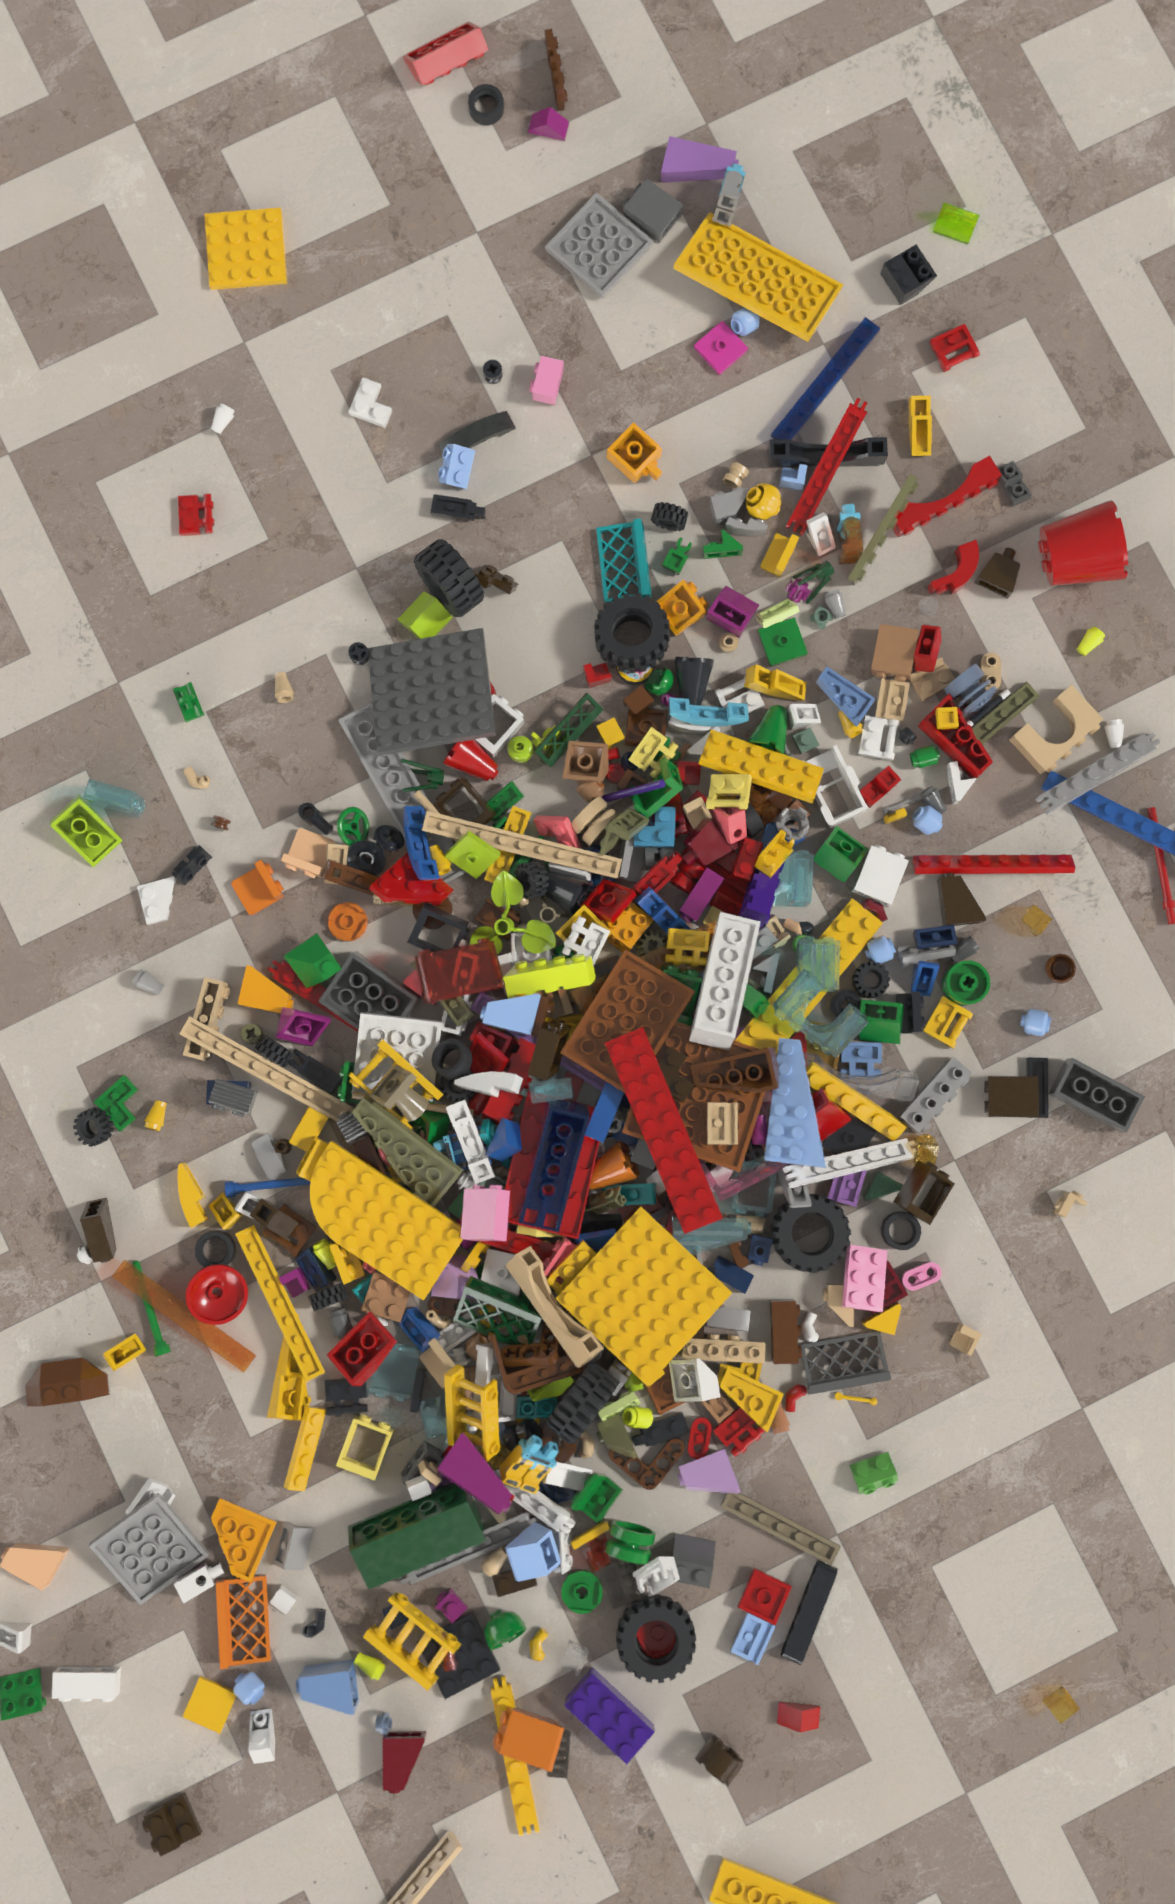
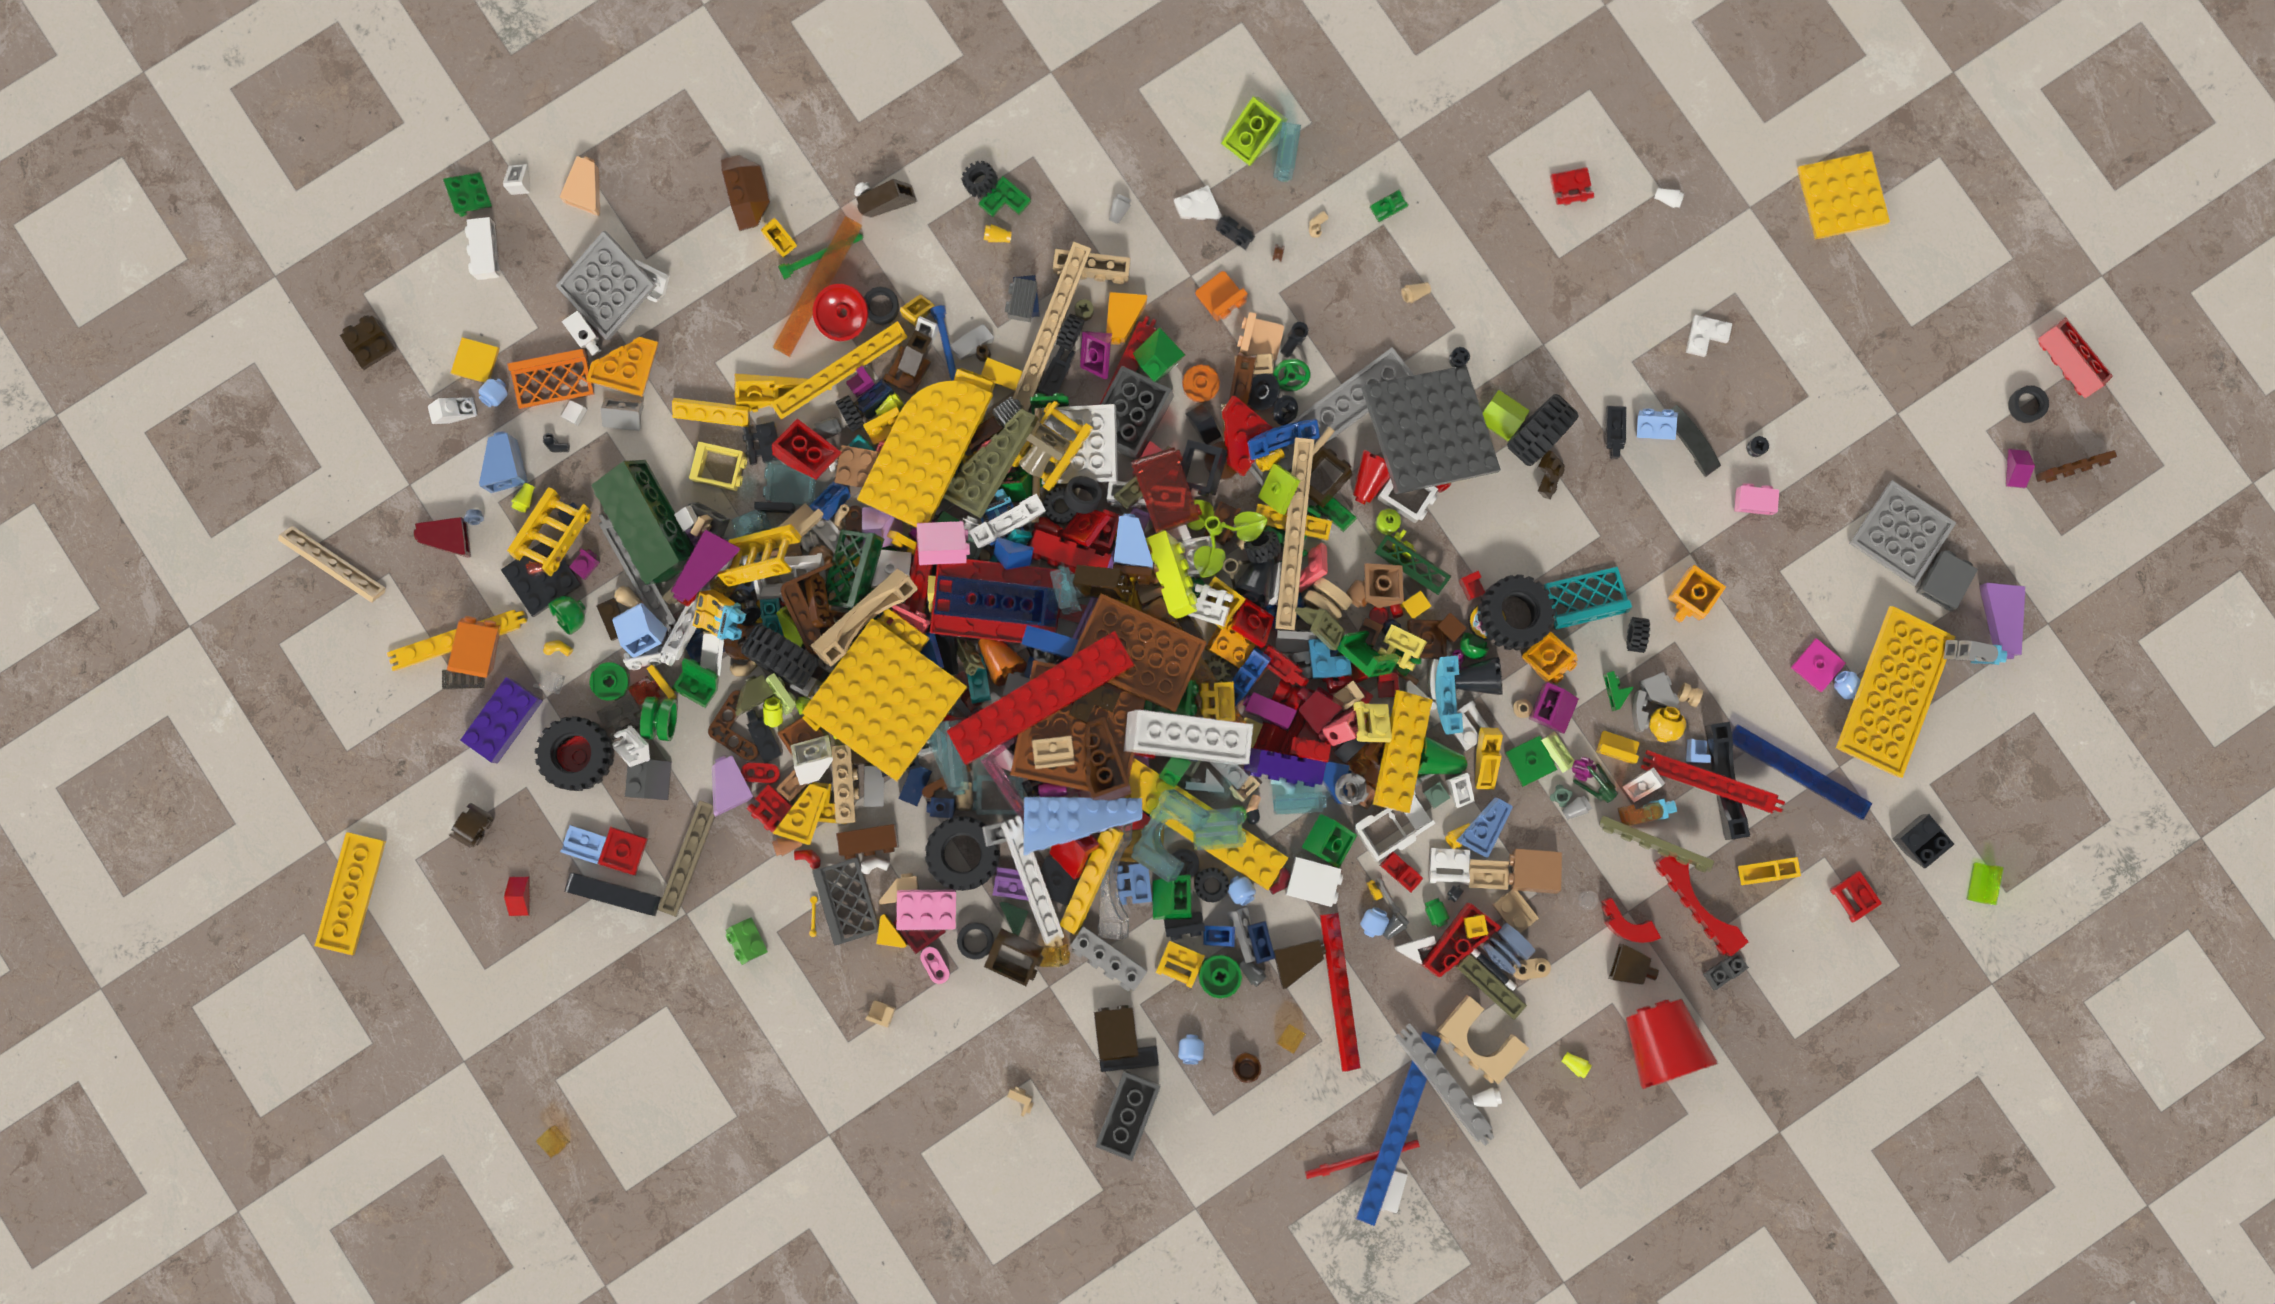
camera: 80 degrees right, 0 degrees up
yellow slope [177,1163,209,1228] -> none
dark green plant [400,758,444,792] -> none
white slope [454,1072,523,1097] -> none
dark purple bar [601,780,665,802] -> none
green plate [662,537,692,575] -> none
yellow hinge [754,829,794,878] -> none
red brick [913,625,942,673] -> none
none -> black slope [1185,404,1222,445]

